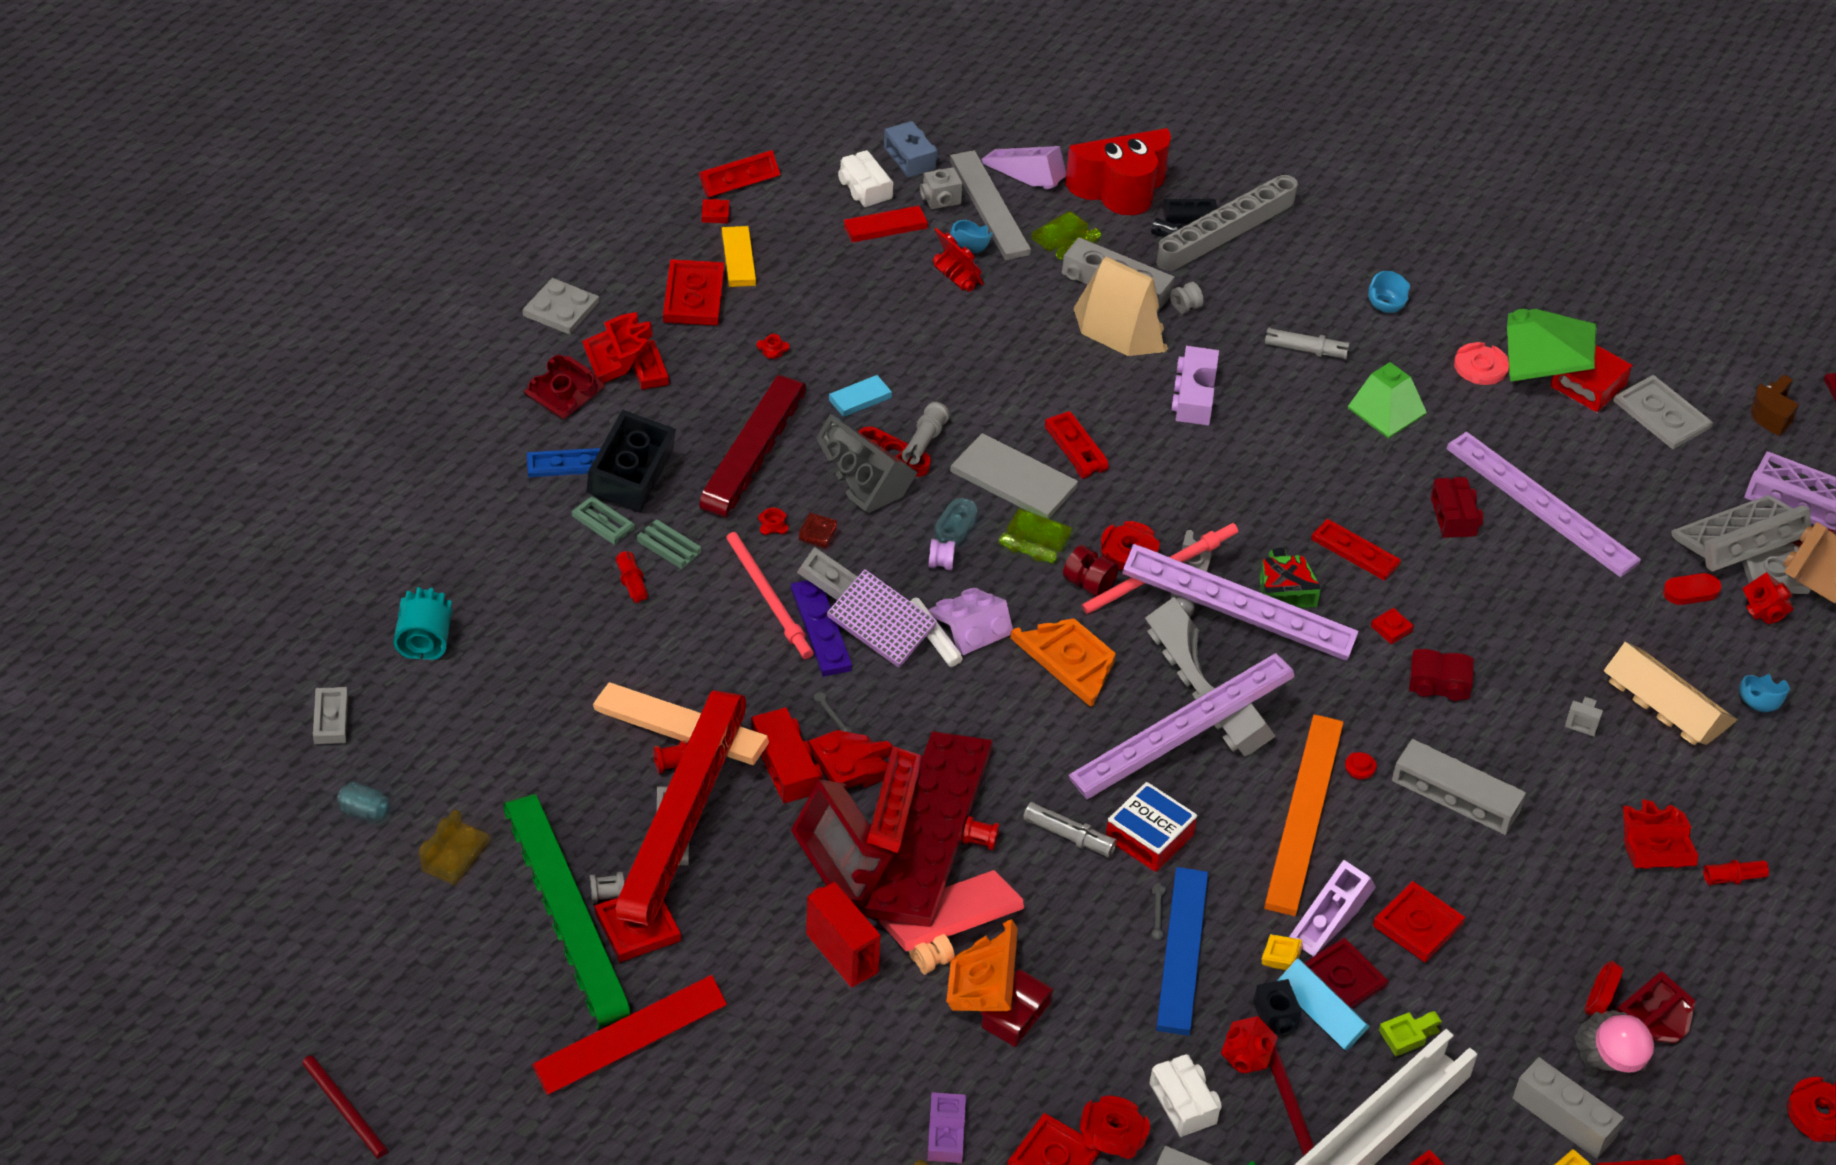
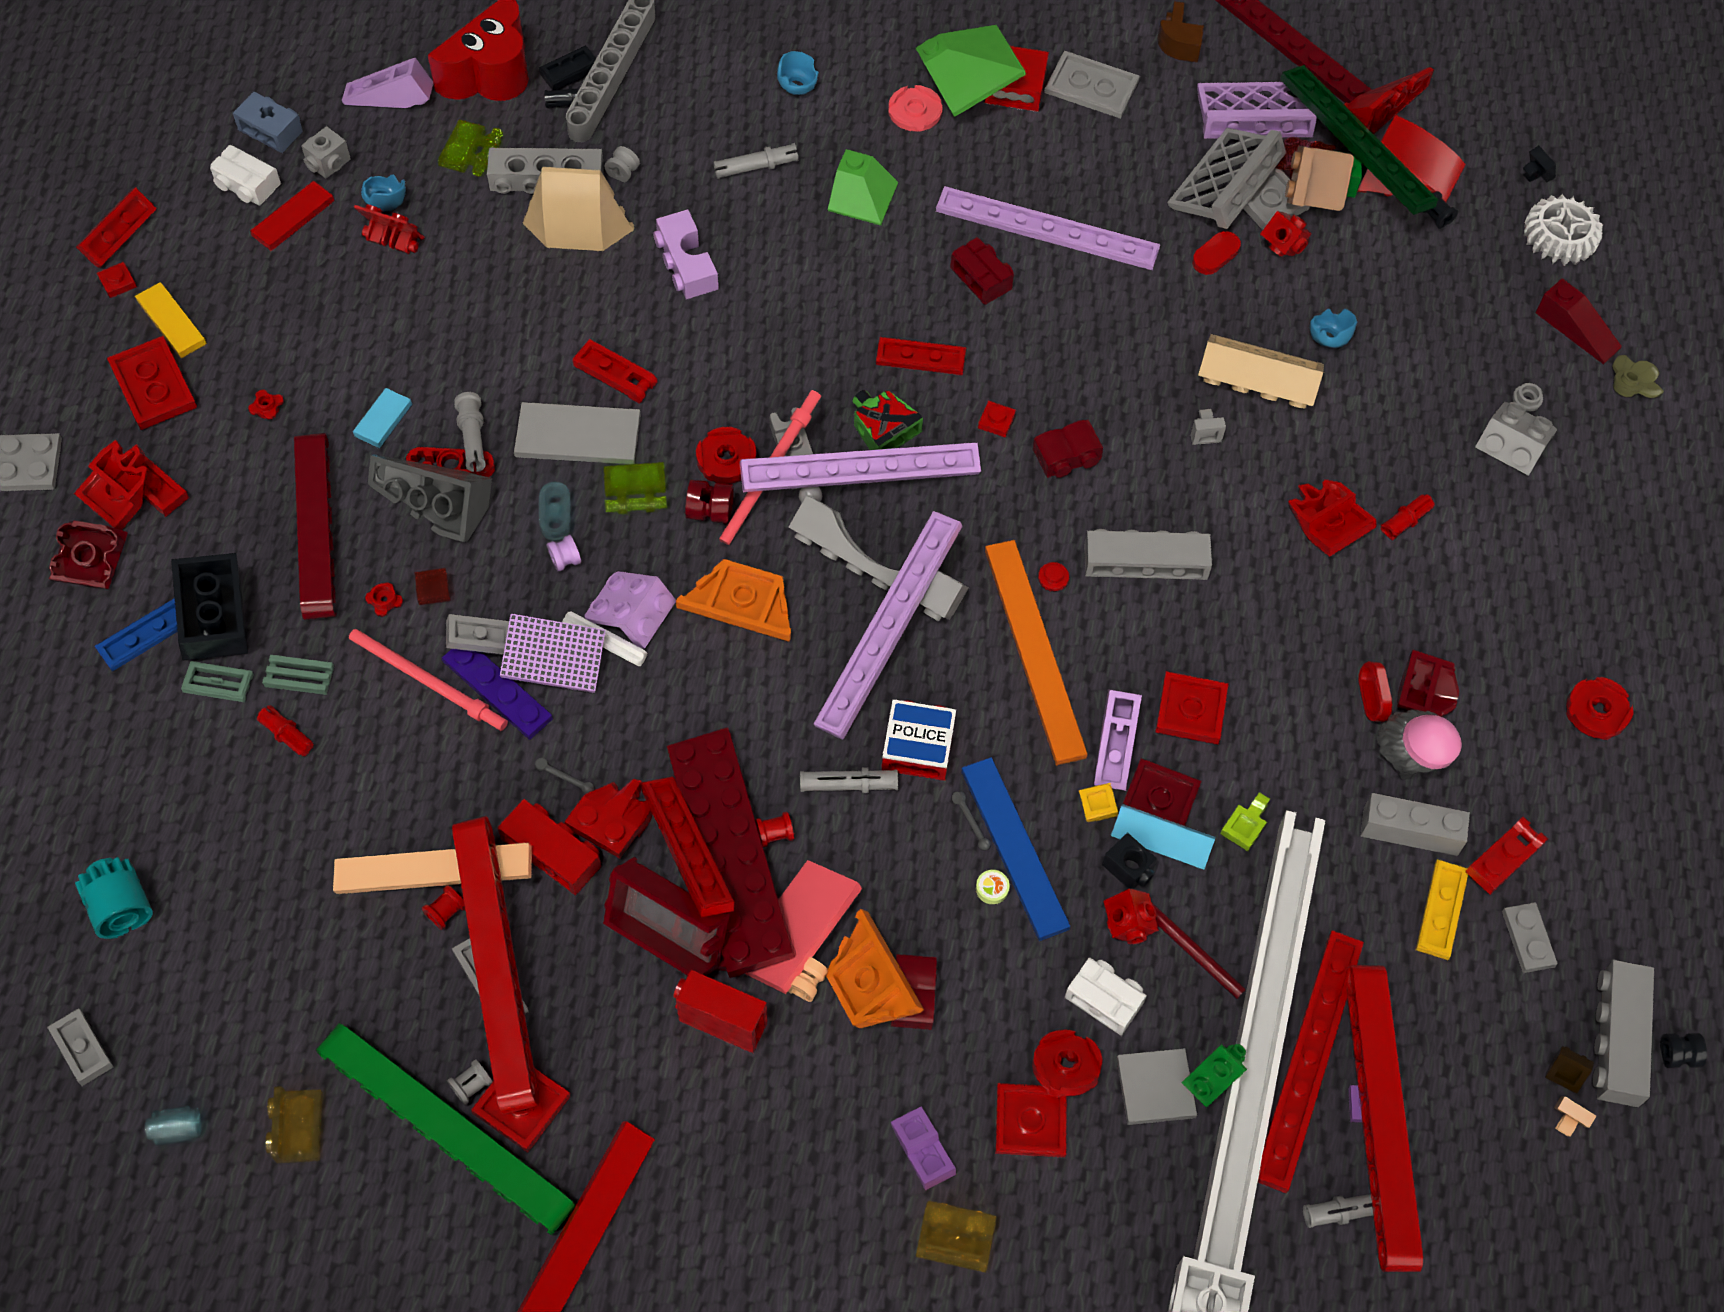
camera: 30 degrees left, 15 degrees up
light grey tile [950,150,1031,260] -> none
none -> tile [976,870,1010,904]

